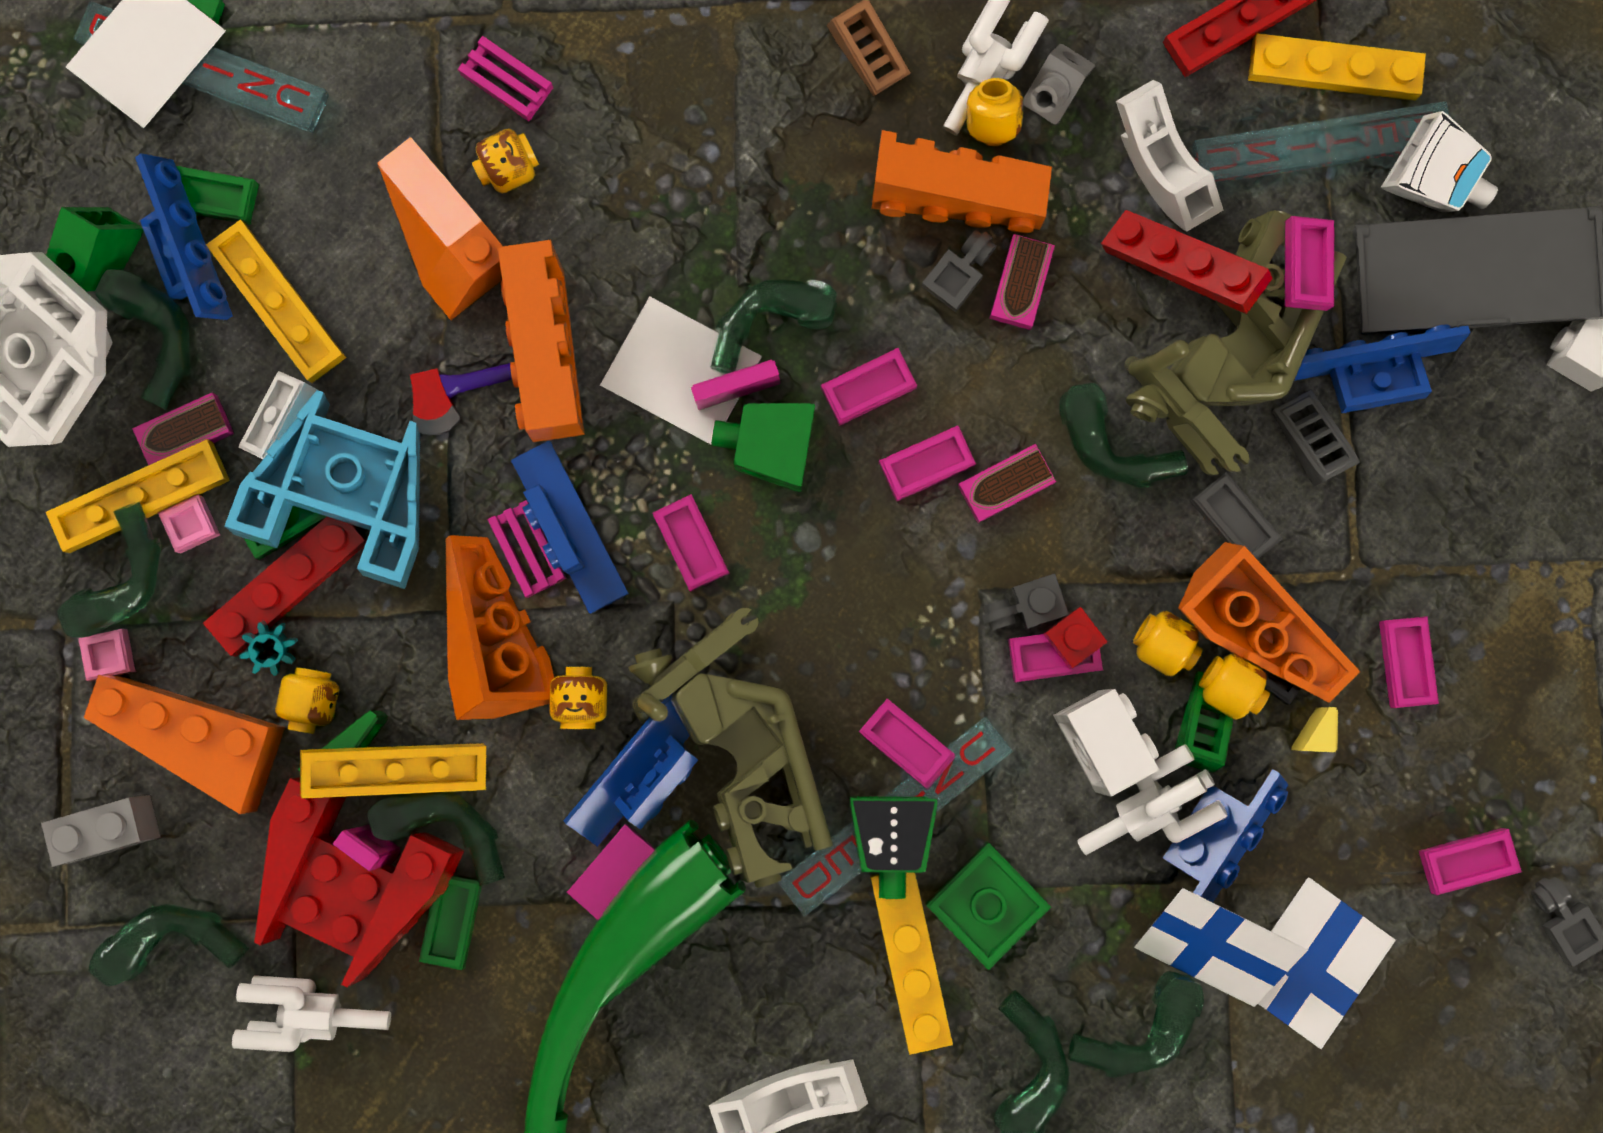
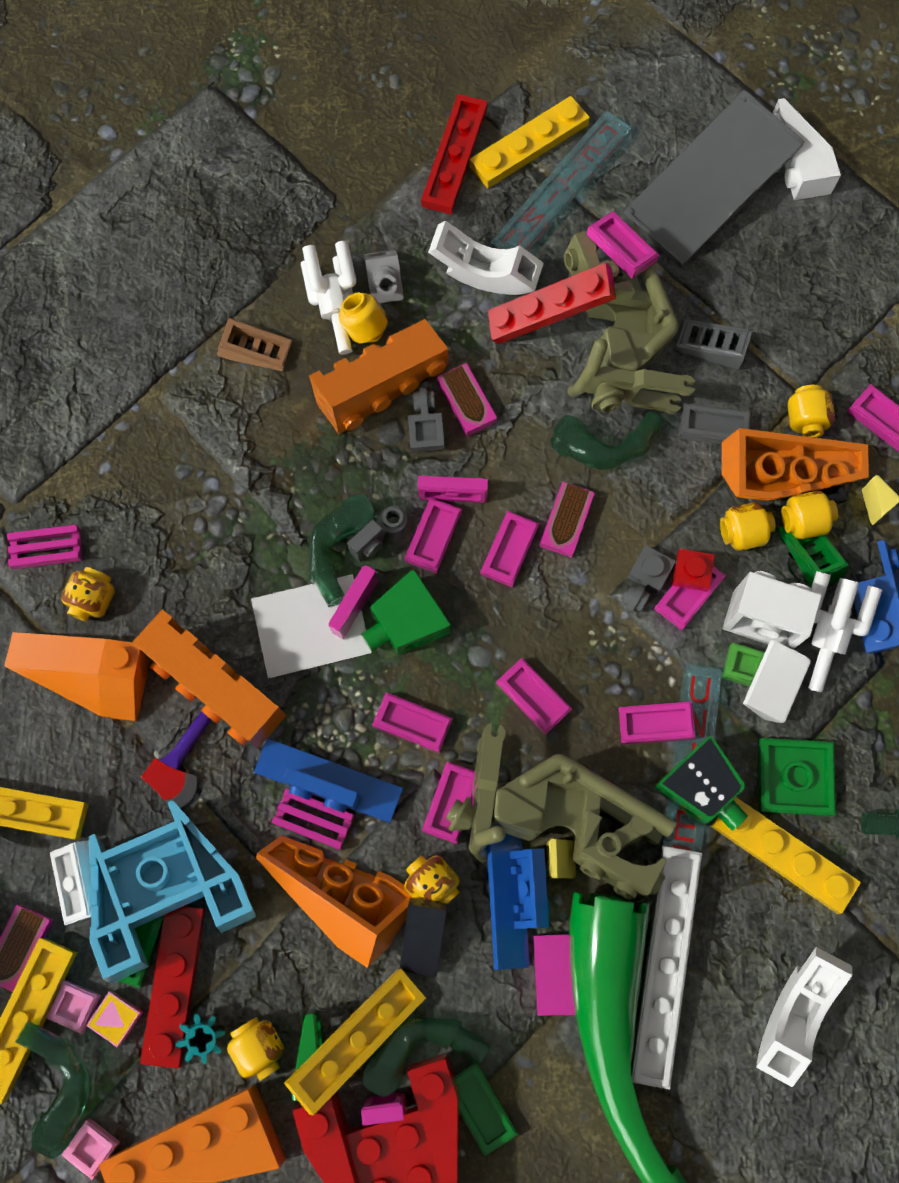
camera: 40 degrees left, 10 degrees down
blue bracket [1294,325,1471,413] -> none
white torso [1381,111,1498,212] -> none
none -> tile [86,991,143,1047]
none -> dark grey plate [347,506,408,562]
none -> black tile [399,897,448,977]
none -> dark pink tile [418,476,488,503]
none -> dark pink tile [422,762,475,844]
none -> dark pink tile [496,658,572,735]
none -> light yellow slope [546,839,576,879]
none -> white tile [631,846,702,1090]
none -> bright green tile [721,642,765,687]
none -> white slope [743,640,811,723]
none -> yellow head [787,385,835,438]

